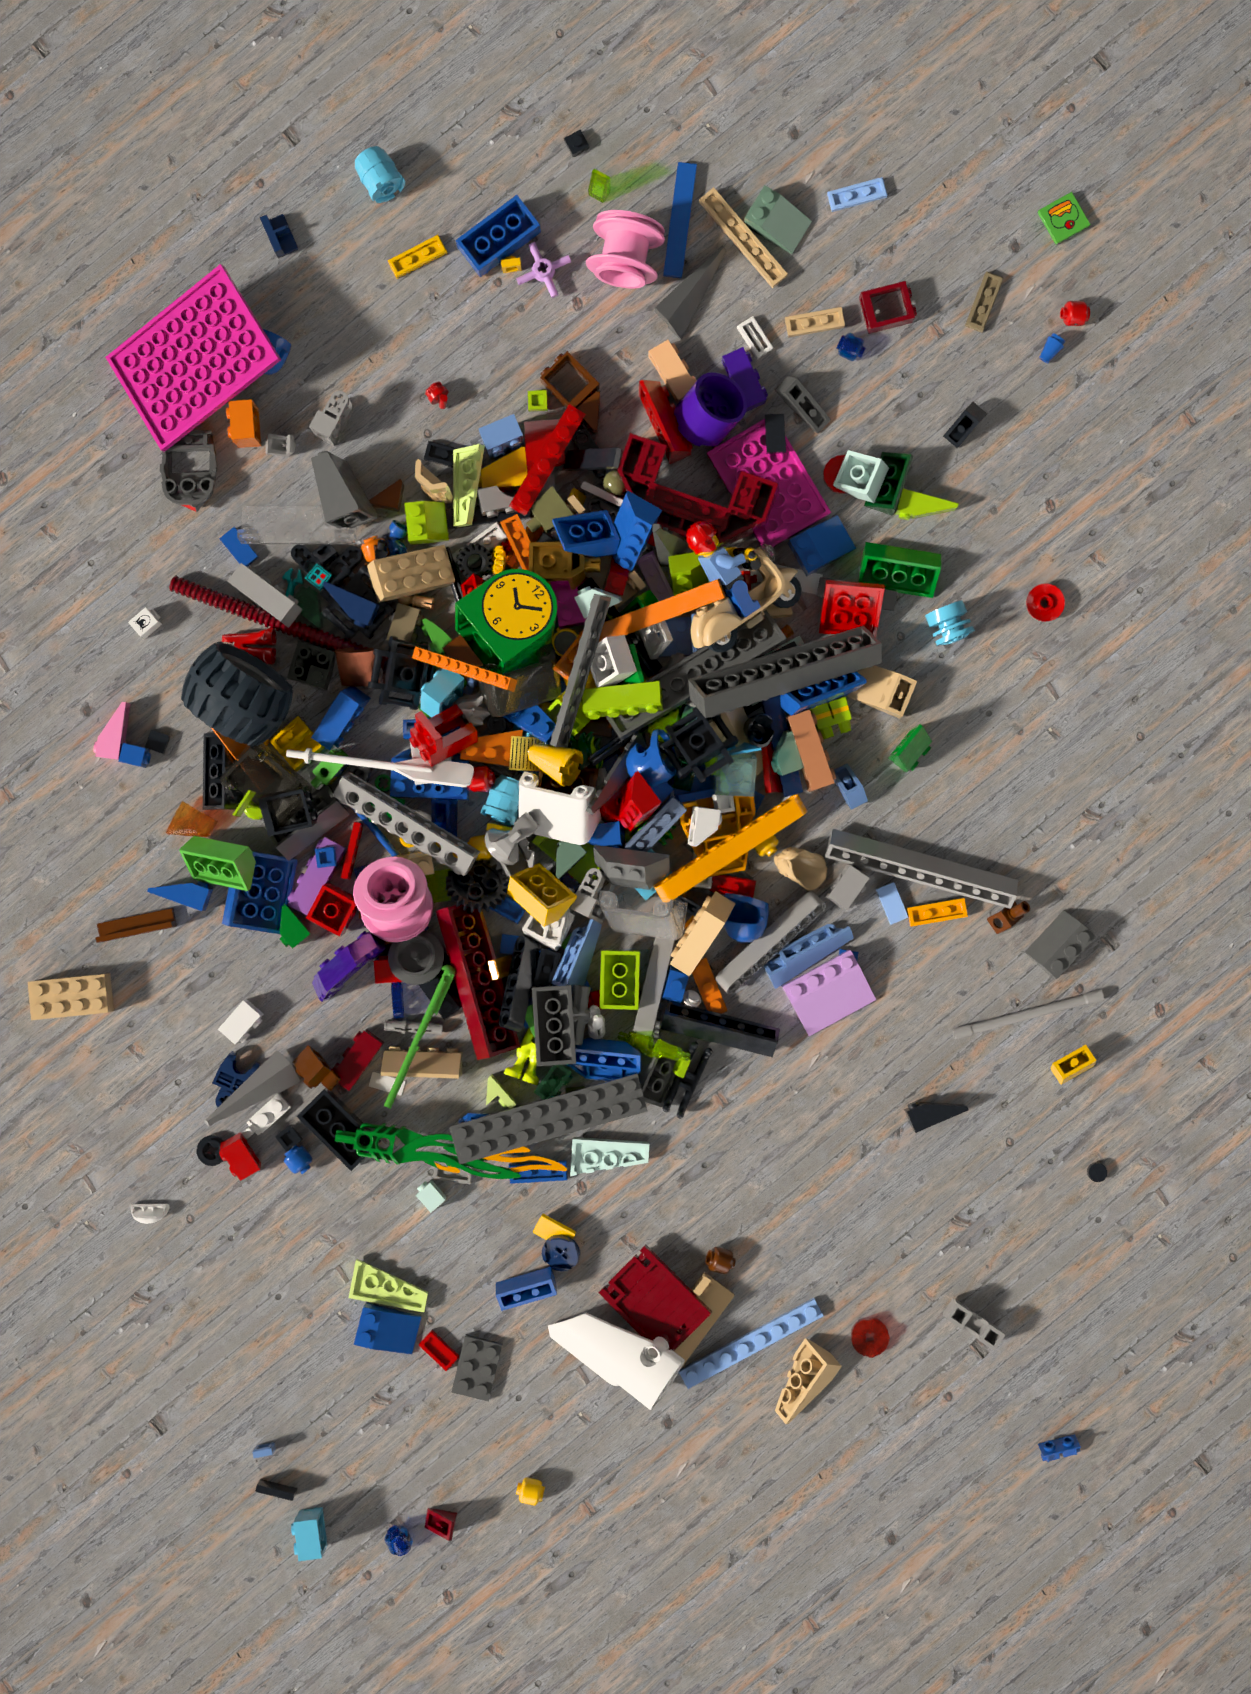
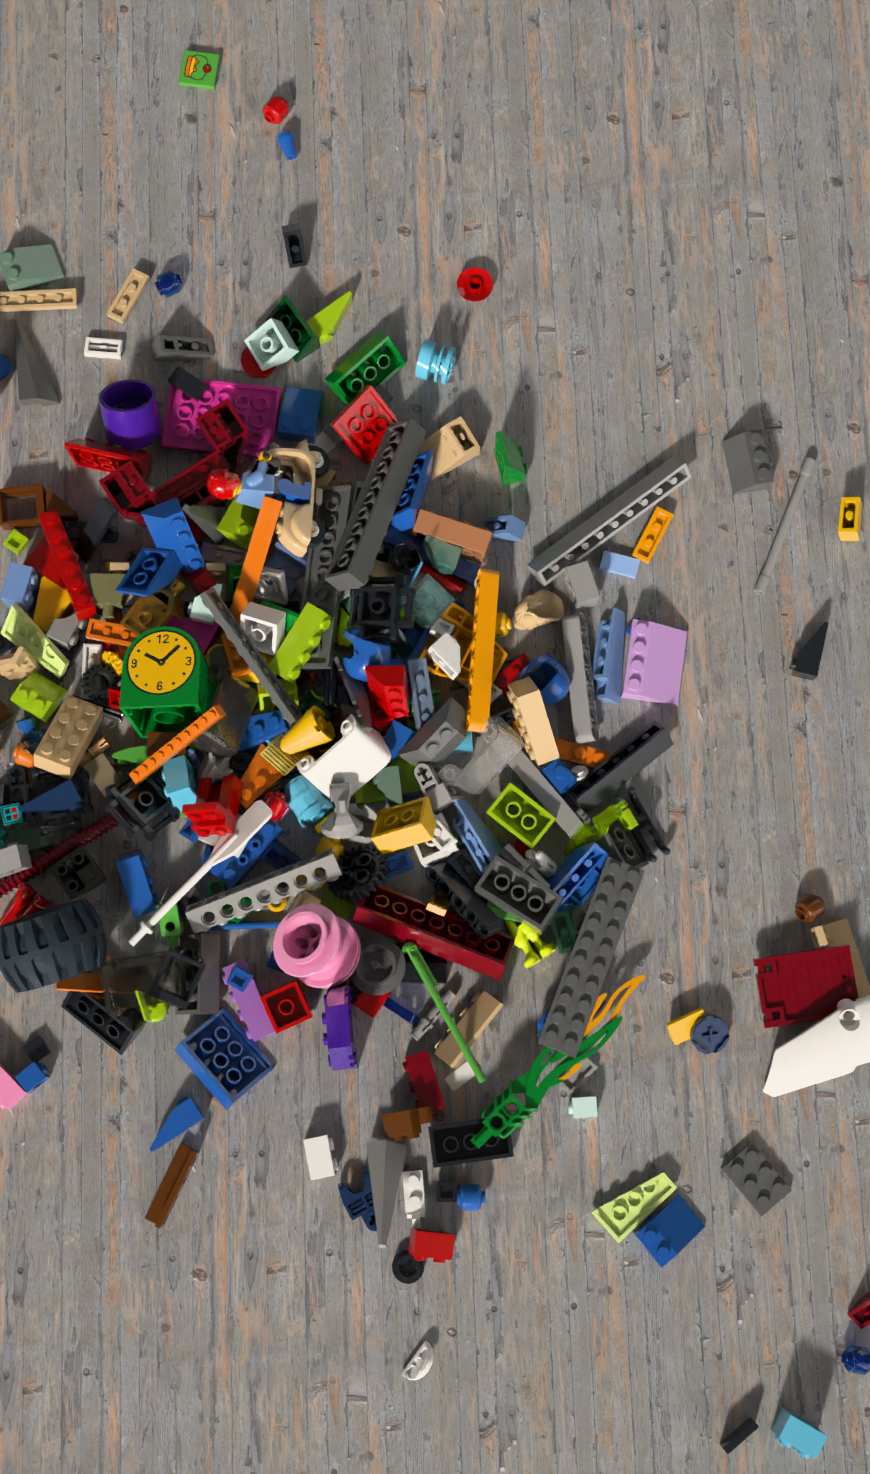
camera: 55 degrees left, 10 degrees down
tan brick [28,973,114,1020] -> none
clear orange slope [166,801,218,838] -> none
bright green slope [179,836,256,891] -> none
medium blue tile [252,1442,276,1459] -> none
yellow slope [270,716,325,772] -> none
green slope [279,903,310,949] -> none
copper slope [335,647,380,687] -> none
red tile [341,822,364,880] -> none
red tile [418,1330,460,1371] -> none
yellowish green slope [486,1074,517,1109] -> none
blue brick [496,1267,557,1311] -> none
blue tile [500,934,519,955] -> none
blue tile [509,1160,568,1184] -> none
light aqua wing [570,1137,649,1176] -> none
white tile [581,481,623,507] -> none
olive piece [603,470,627,496] -> none
light nougat brick [648,340,697,404] -> none
dark purple brick [721,347,768,412] -> none
lime hips [809,697,852,740] -> none
light blue tile [827,177,888,212] -> none
dark red window [859,281,917,334] -> none
dark tan tile [965,271,1004,333] -> none
reddish brown bracket [987,901,1031,934] -> none

